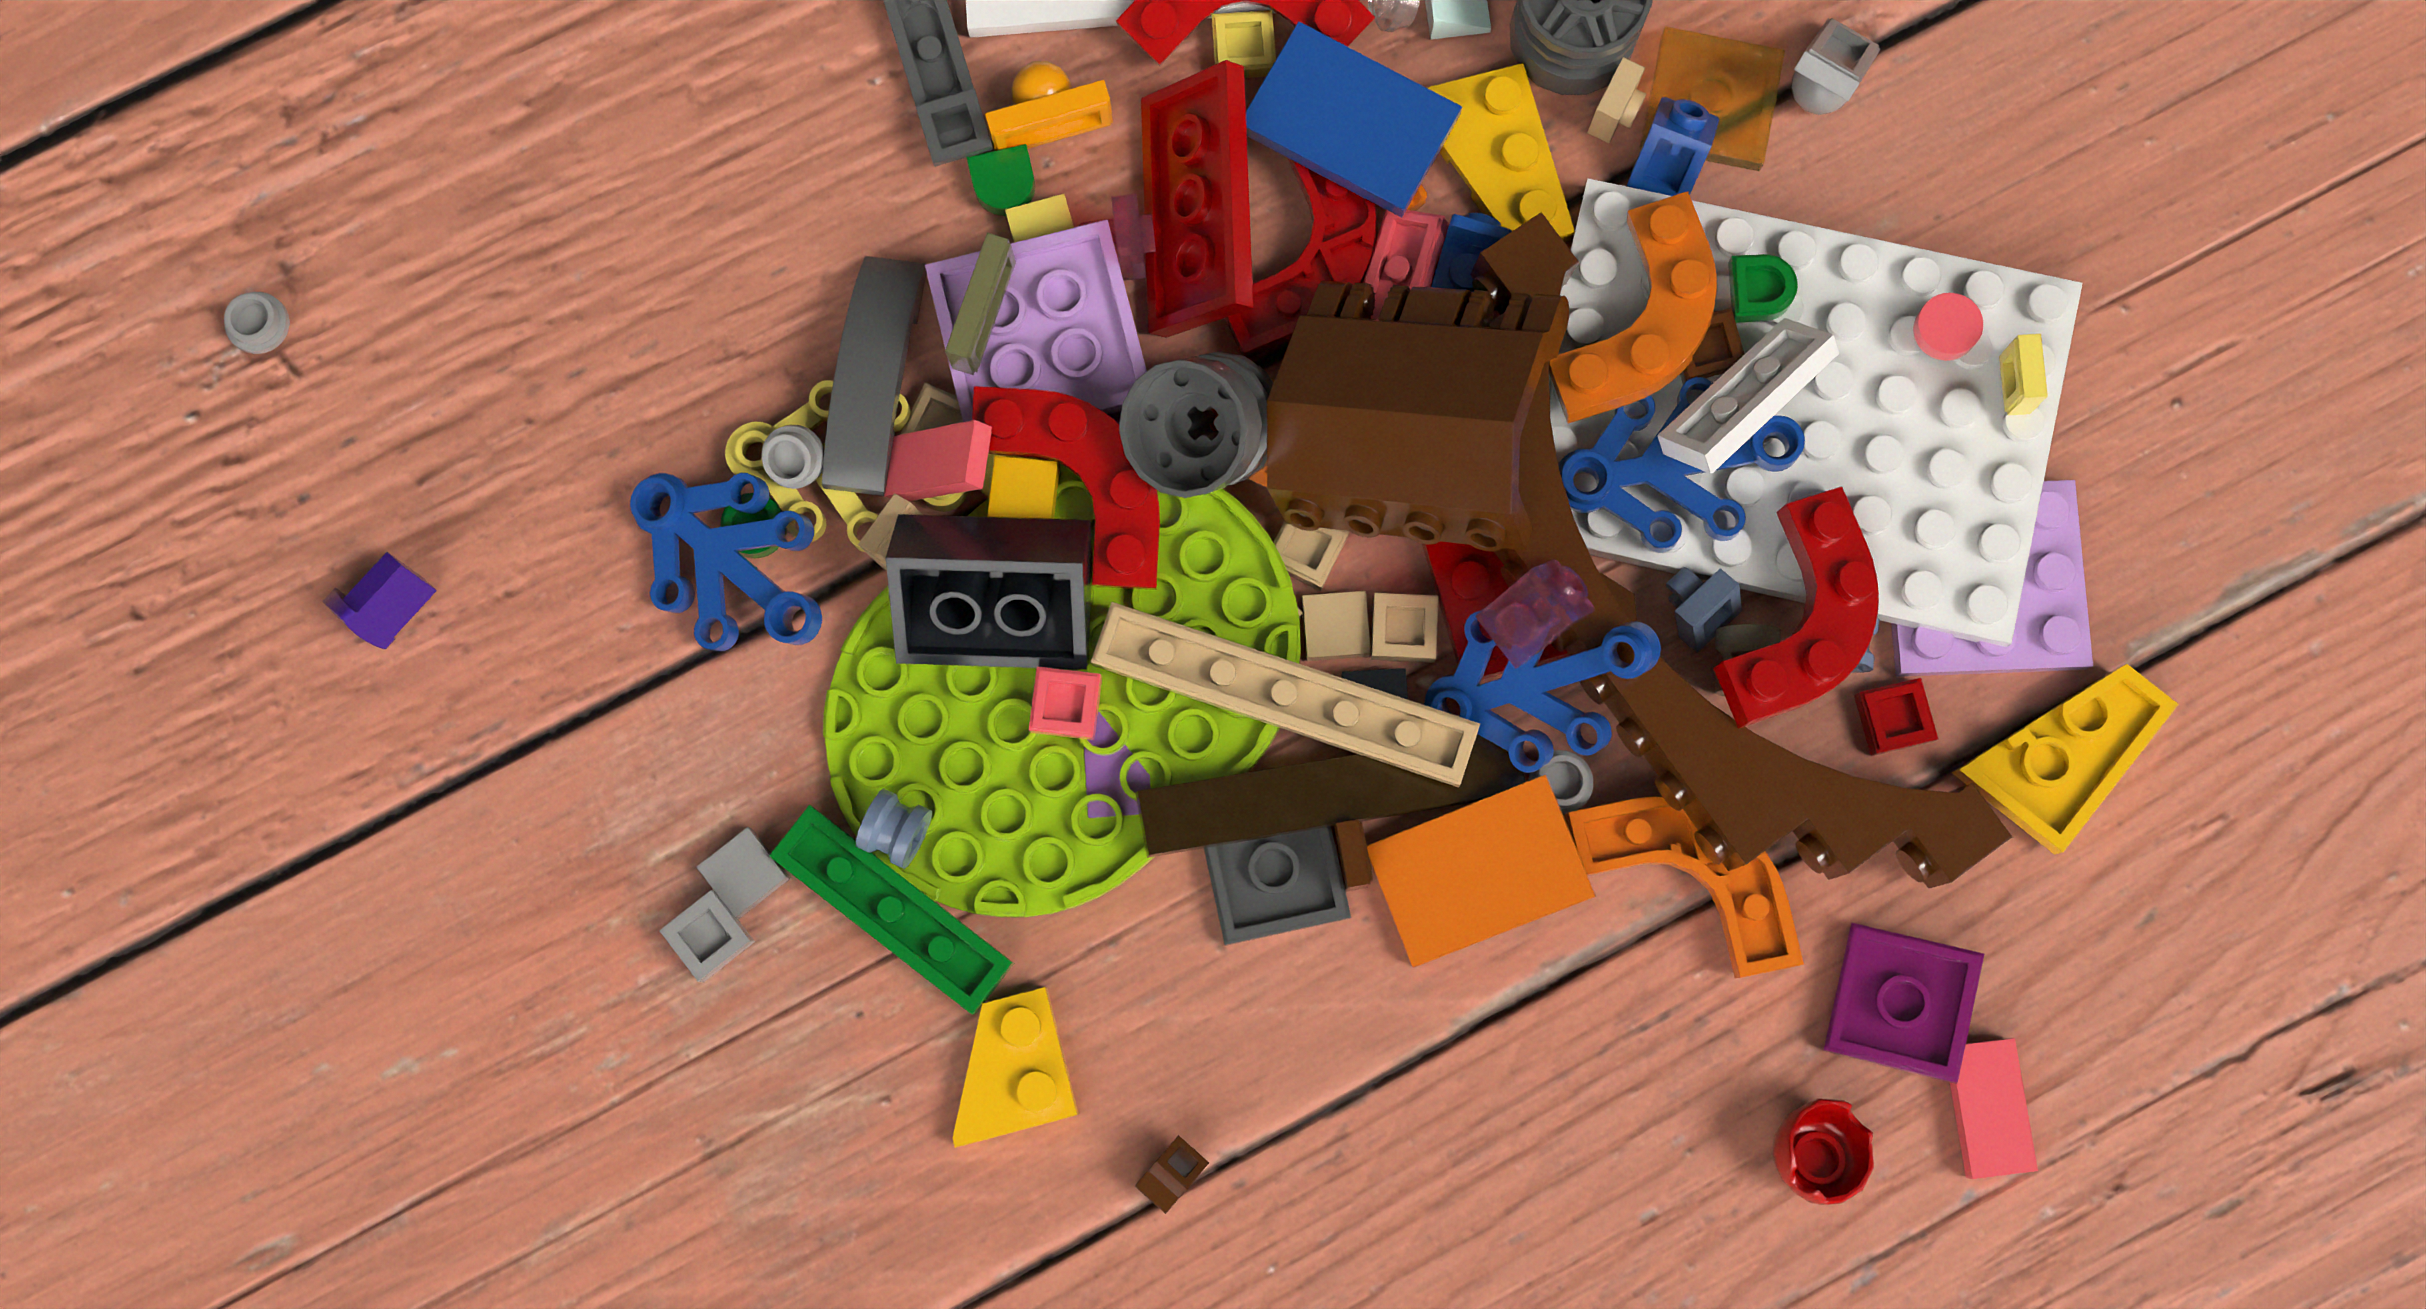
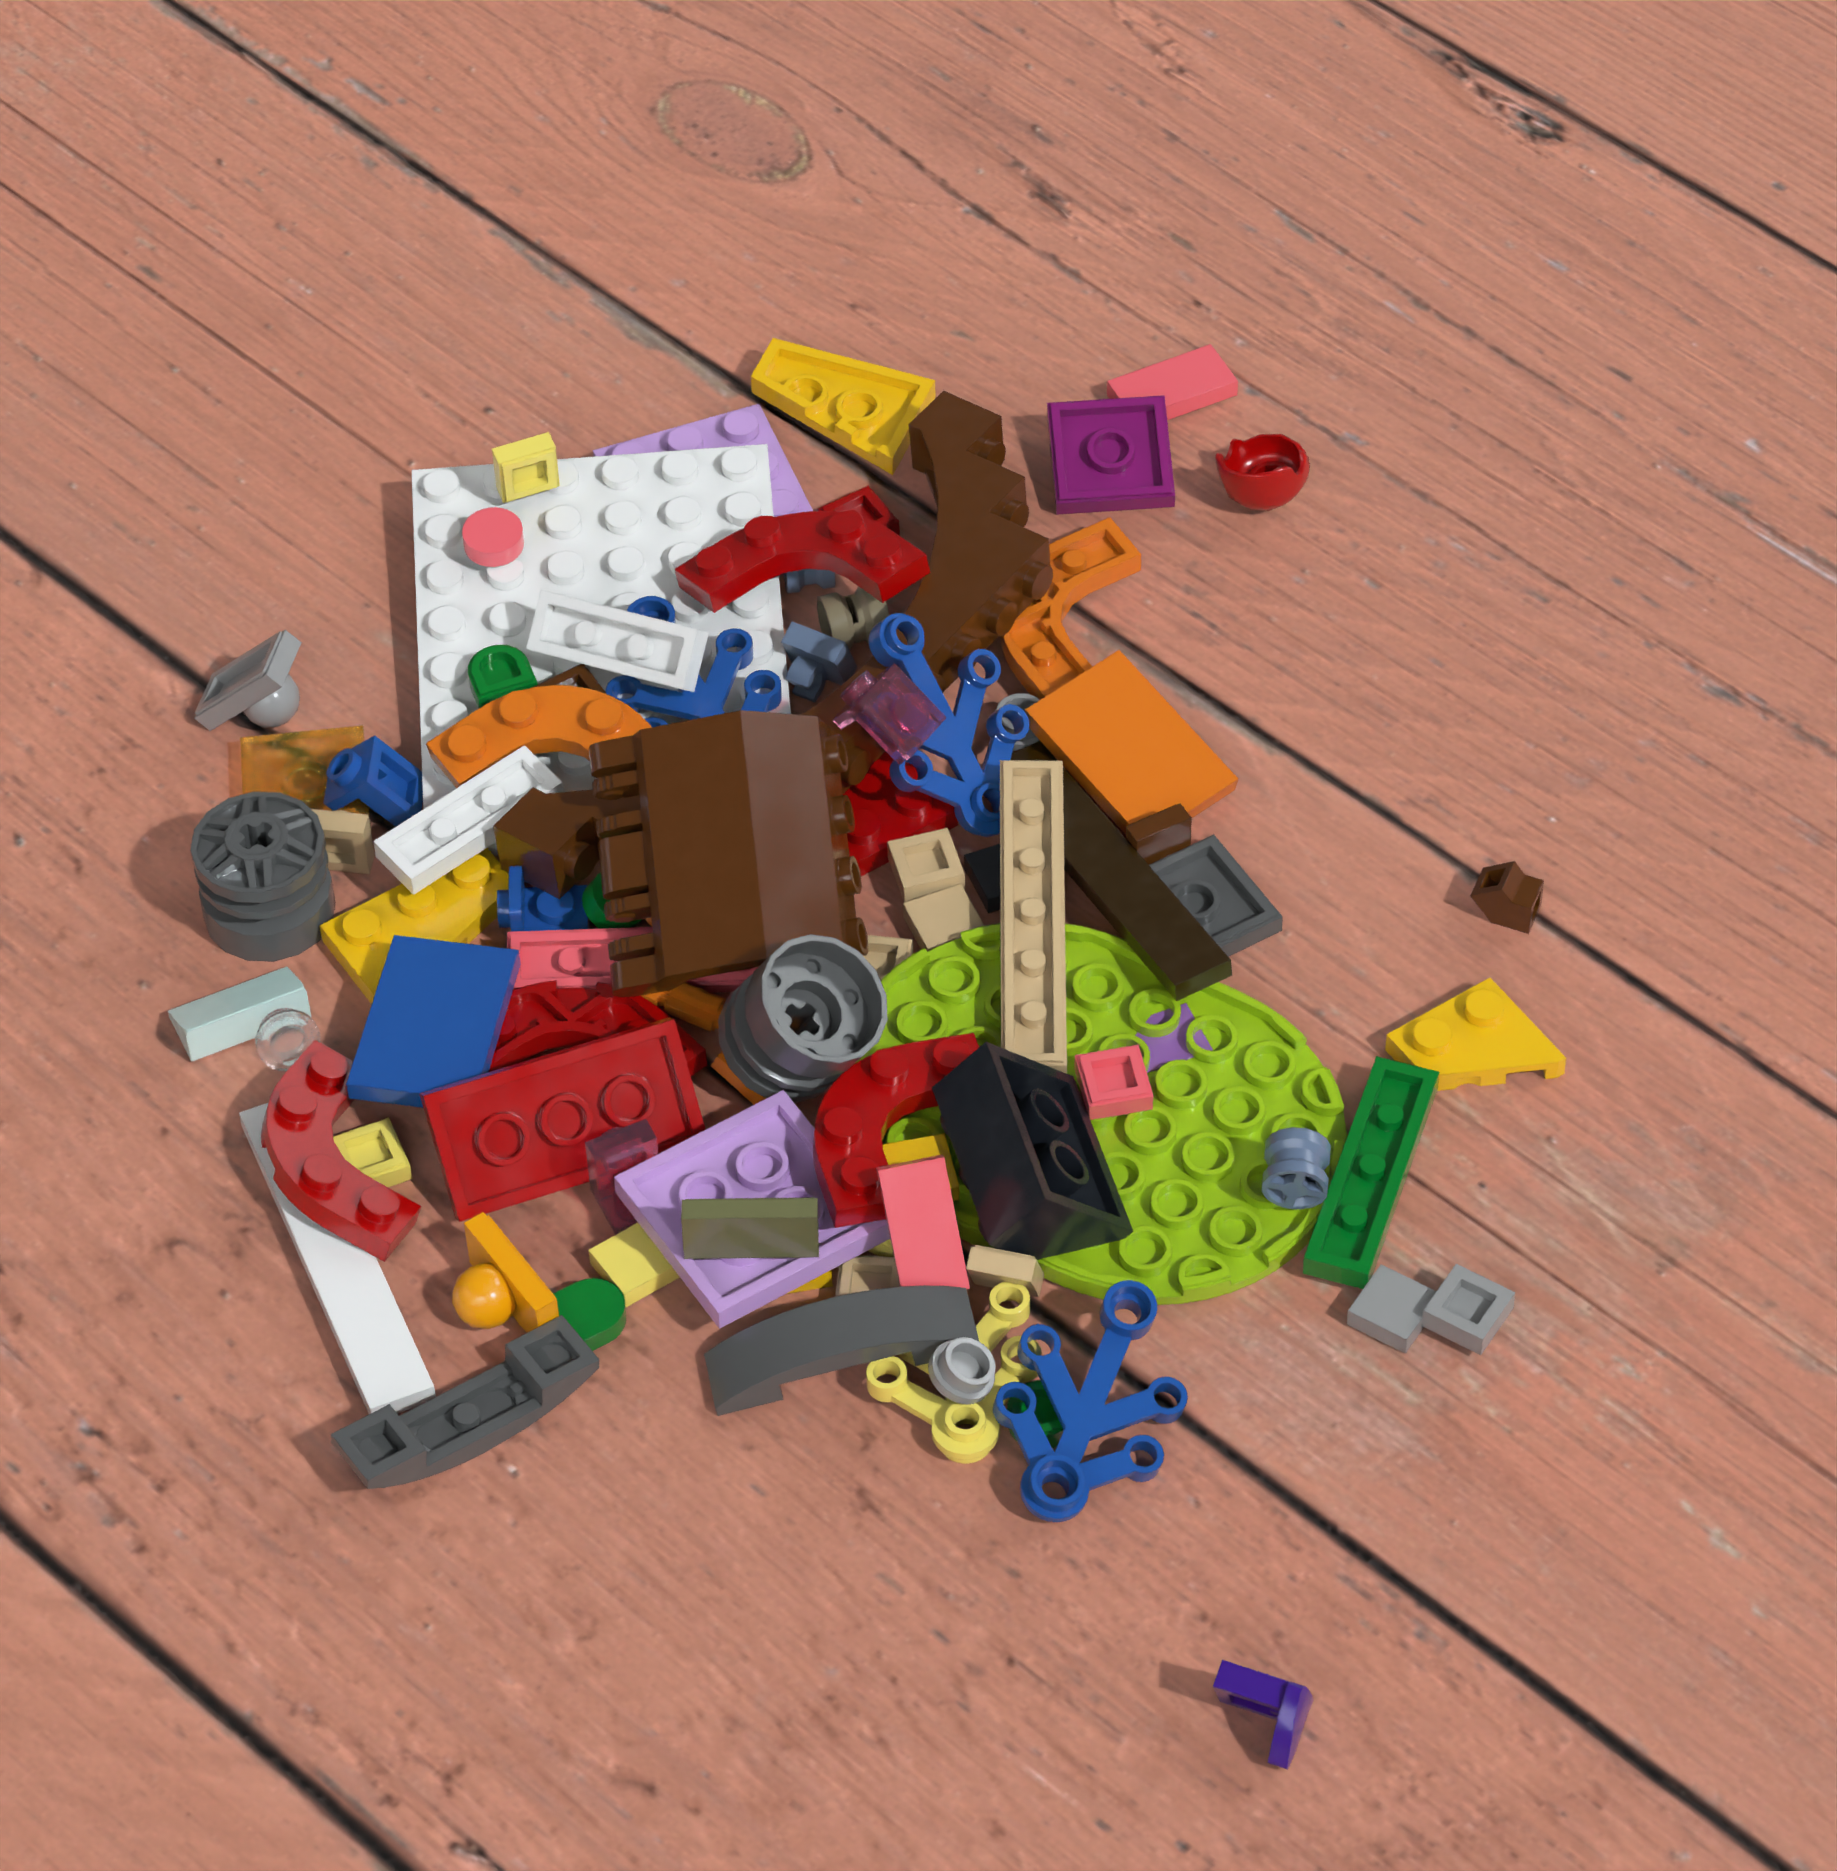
camera: 110 degrees left, 30 degrees down
none -> white plate [373,745,564,895]

